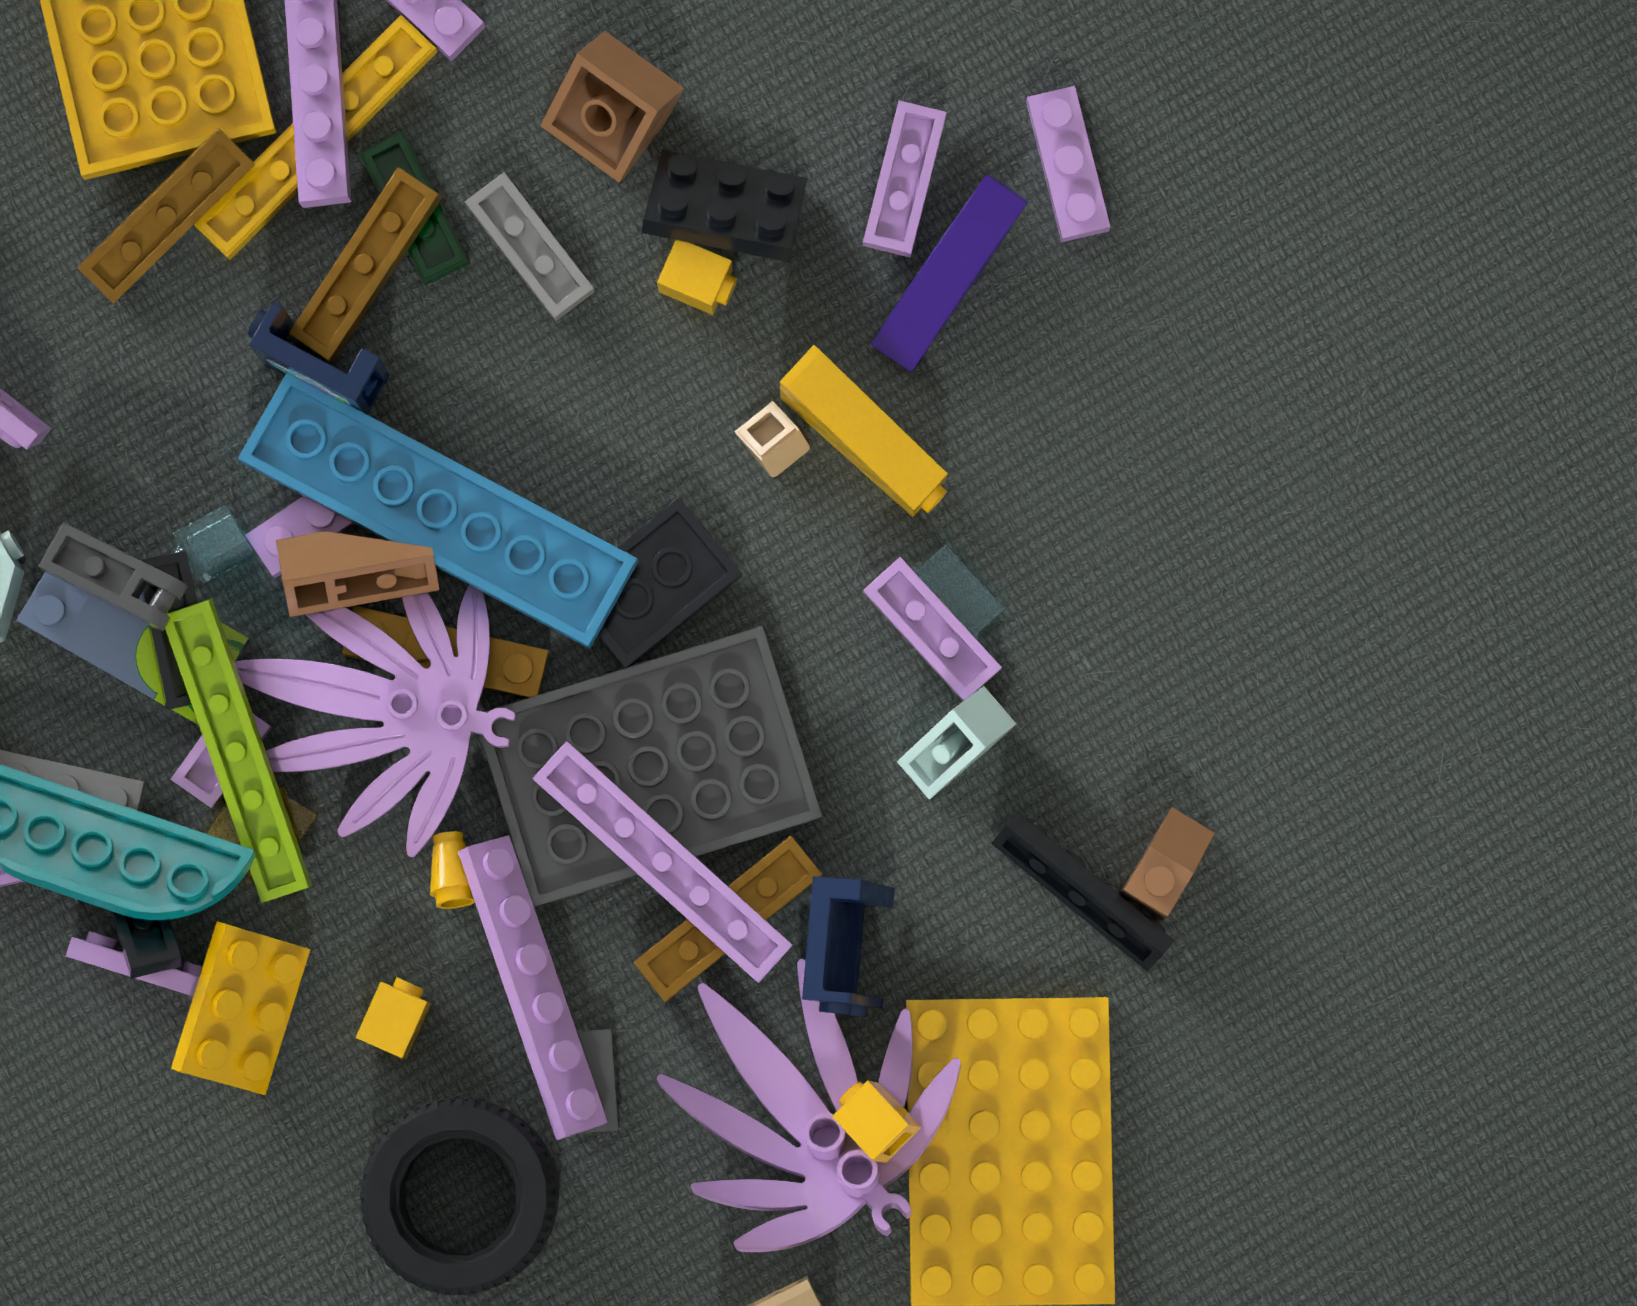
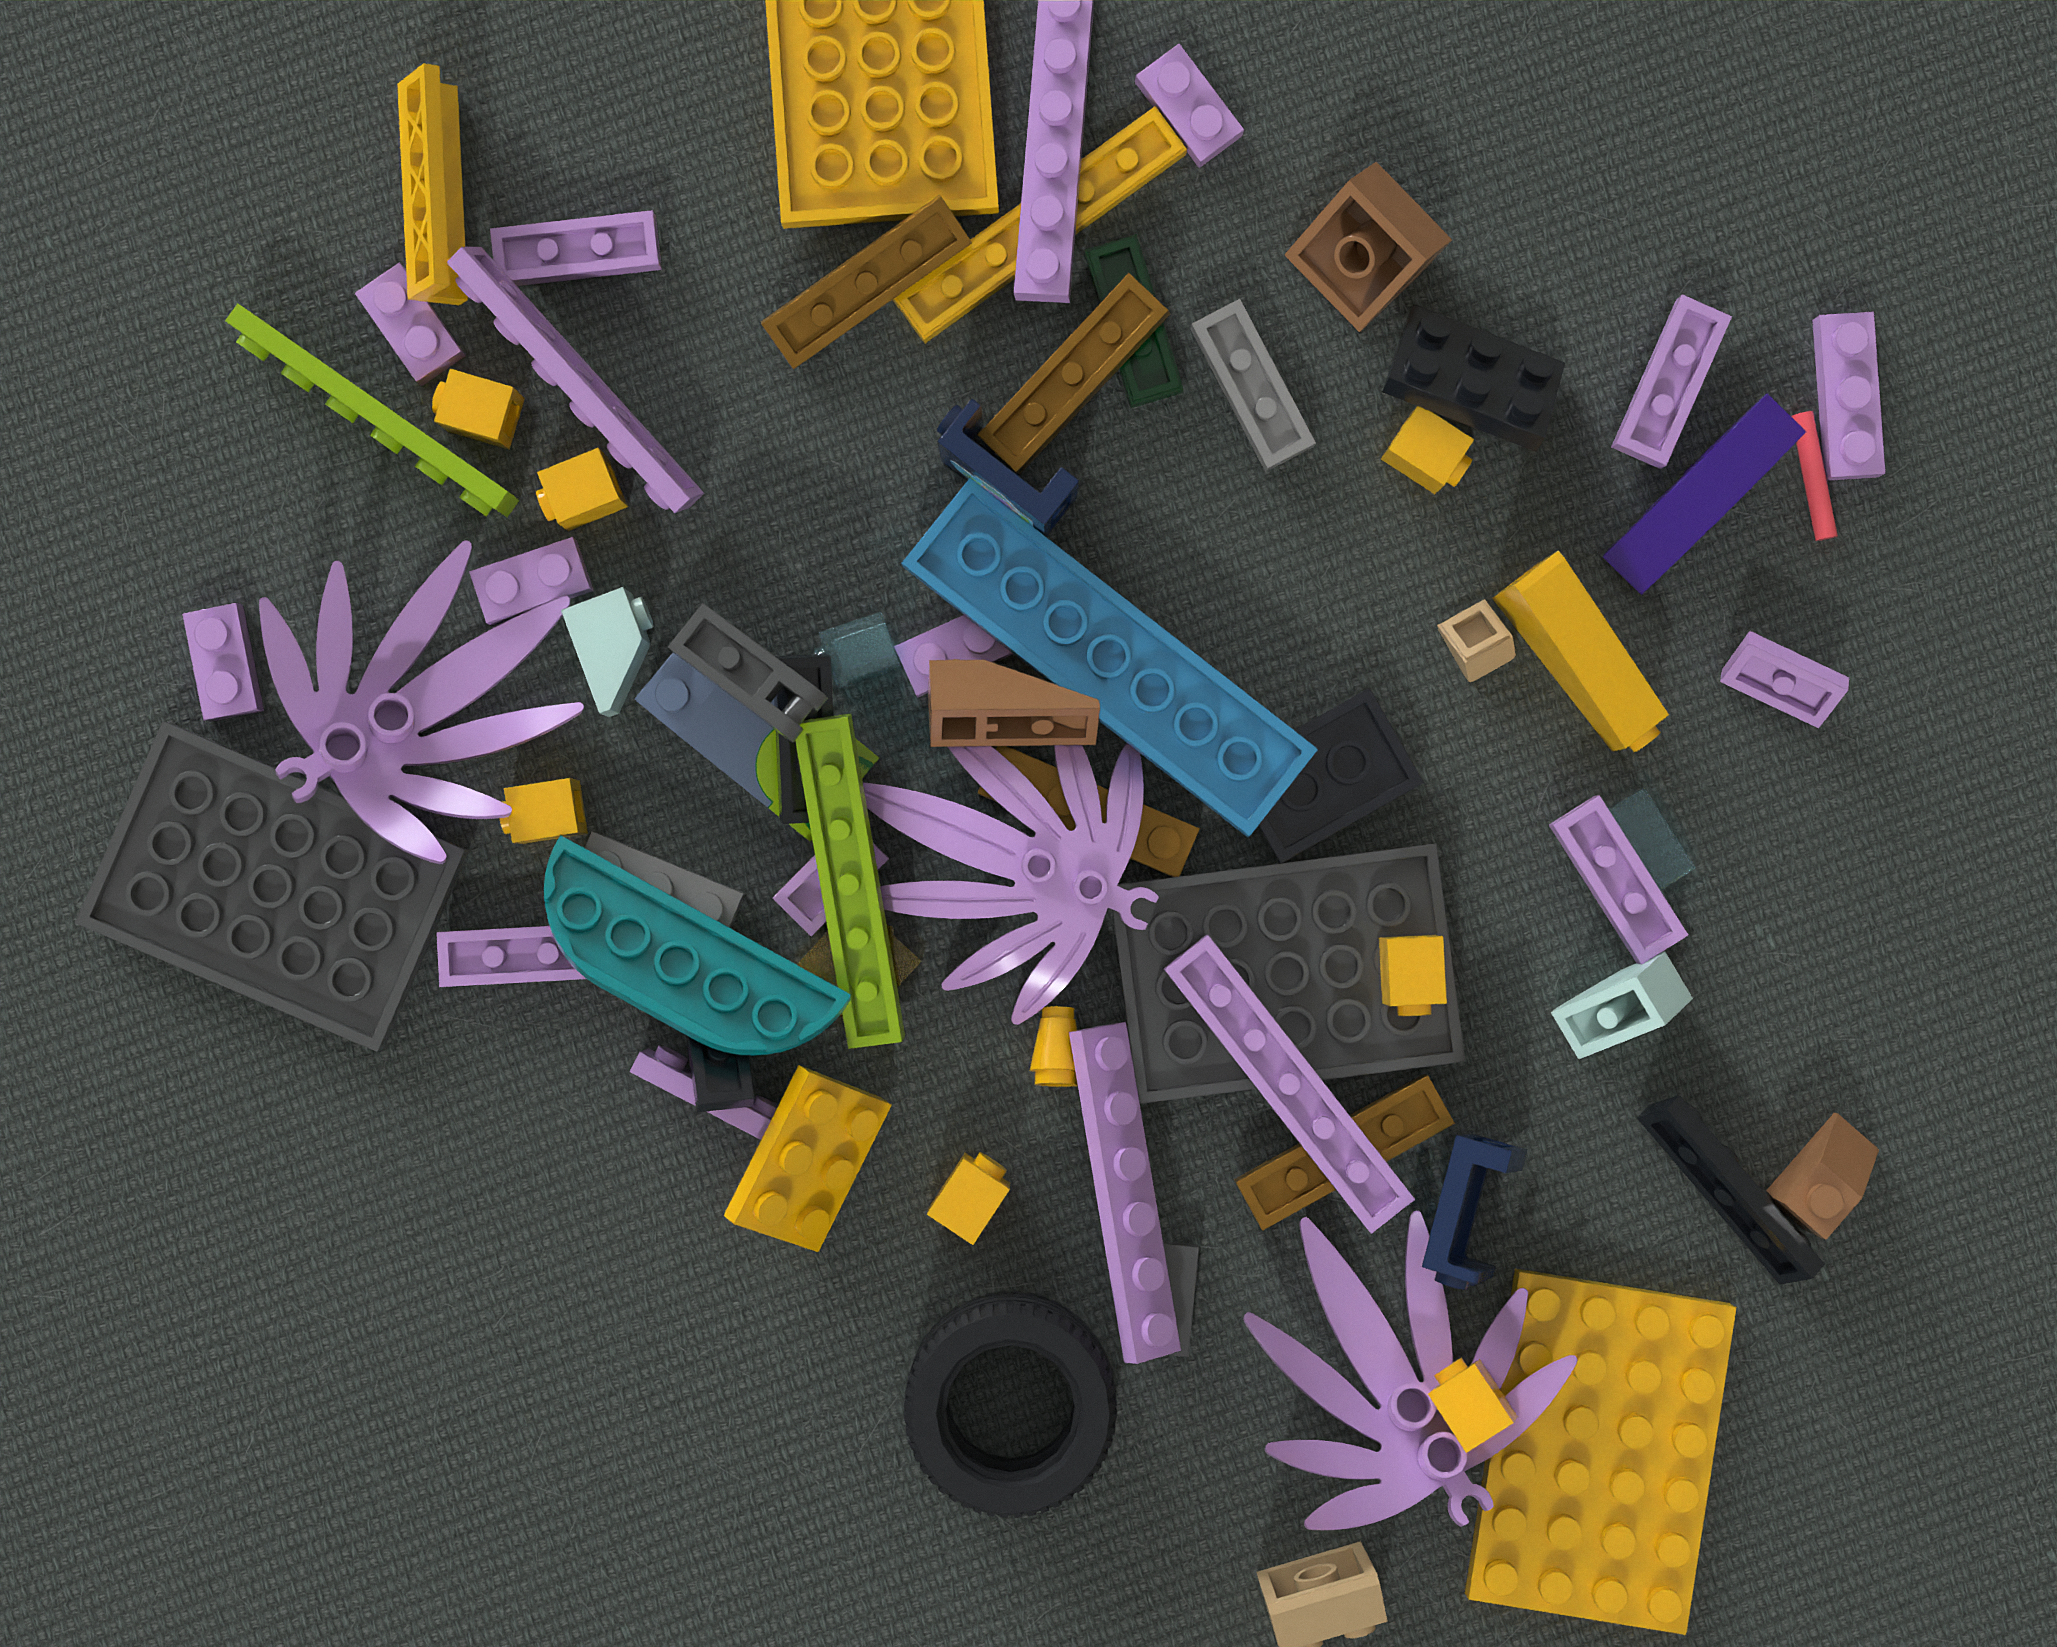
camera: 10 degrees right, 5 degrees up
none -> yellow brick [1379,935,1447,1016]
none -> lavender plate [1720,631,1849,728]
none -> coral piece [1791,411,1838,541]

